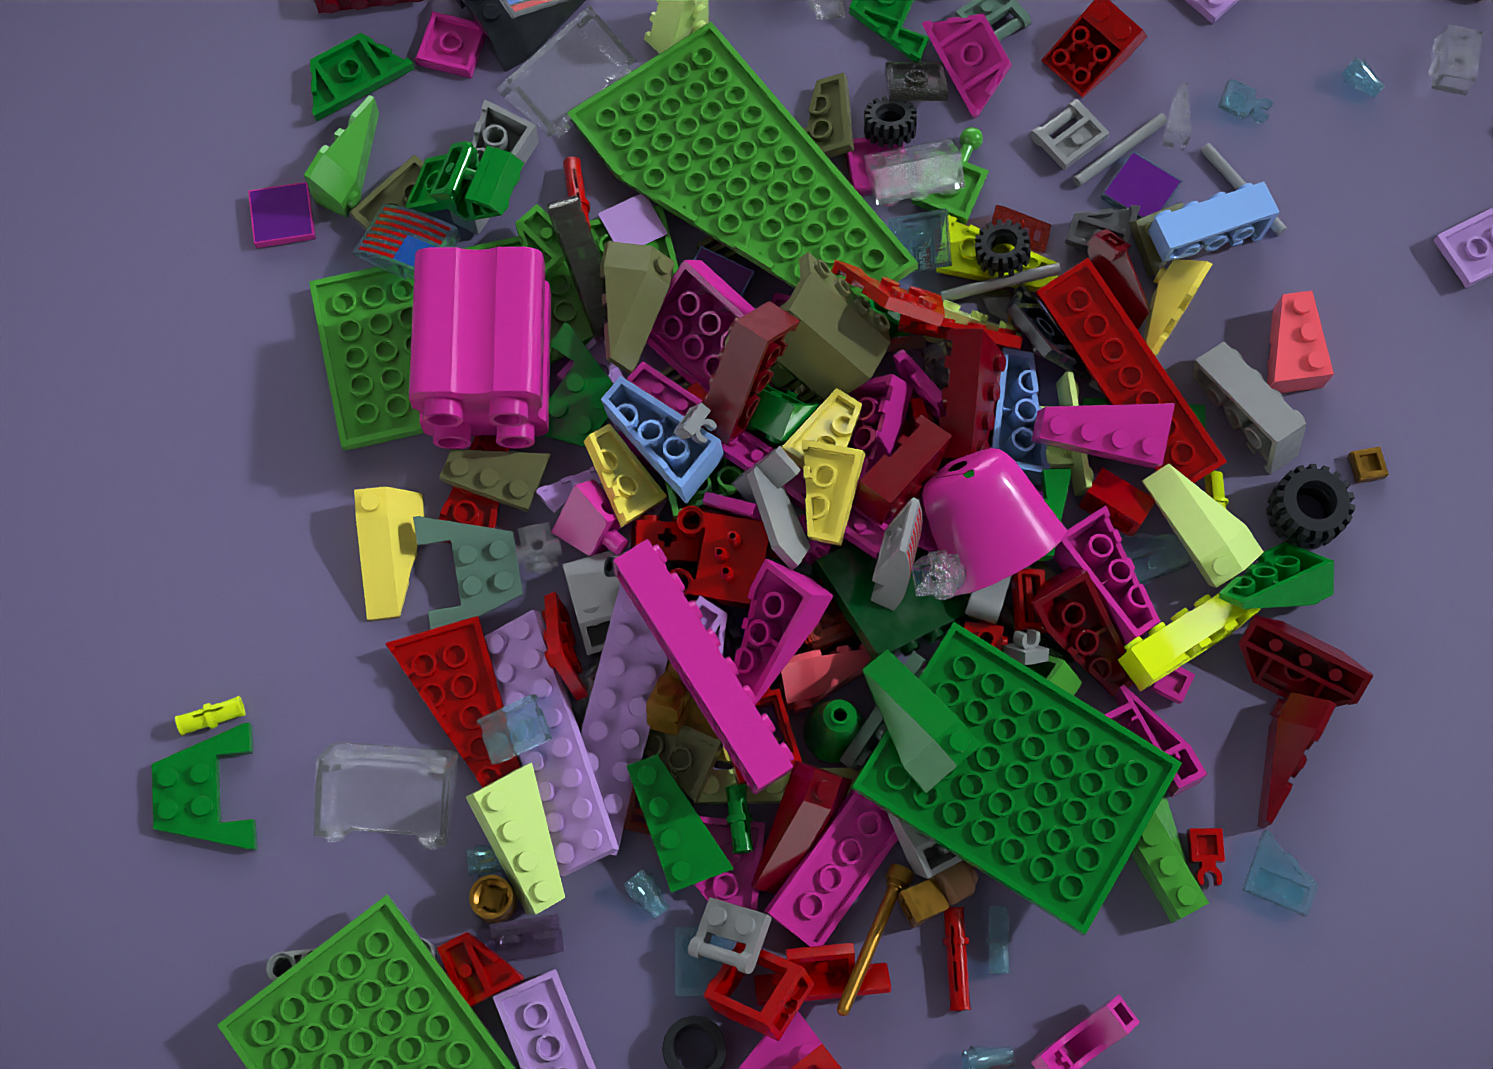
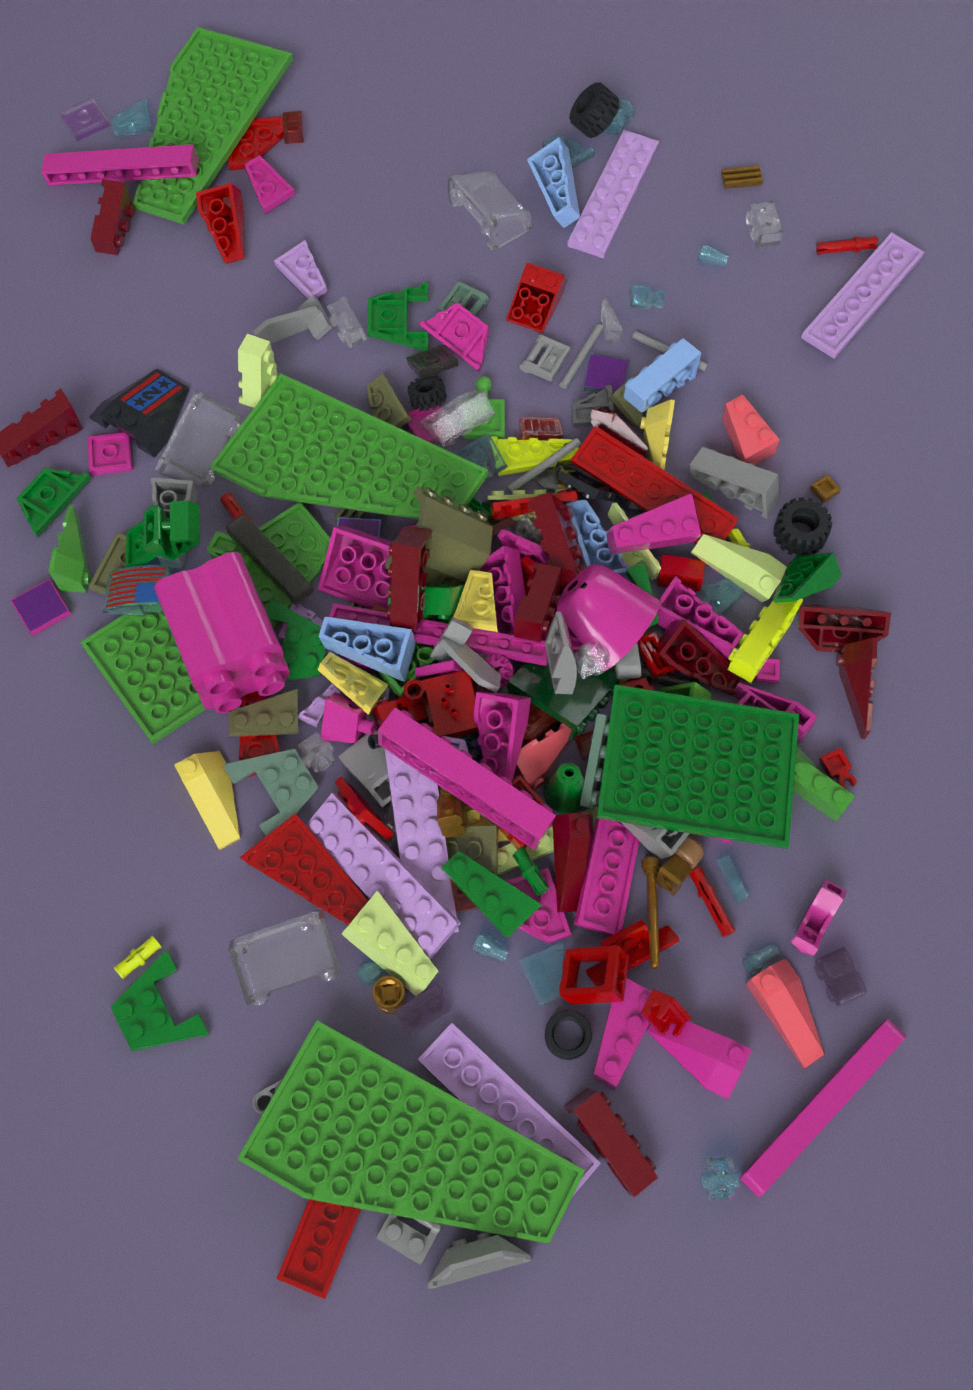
camera: 20 degrees left, 5 degrees down
red wing [437,932,524,1007] -> none
clear light blue plate [477,694,552,764] -> none
lavender sticker [598,194,668,245] -> none
olive wedge [600,241,674,374] -> none
light grey tile [673,403,717,444] -> none
light grey plate [688,897,772,974] -> none
light yellow wing [802,439,865,546] -> none
red wing [831,259,945,327] -> none
green wedge [862,649,982,794] -> none
black tyre [975,219,1031,278] -> none
light grey tile [1003,629,1049,665] -> none
clear light blue wing [1242,830,1319,917] -> none

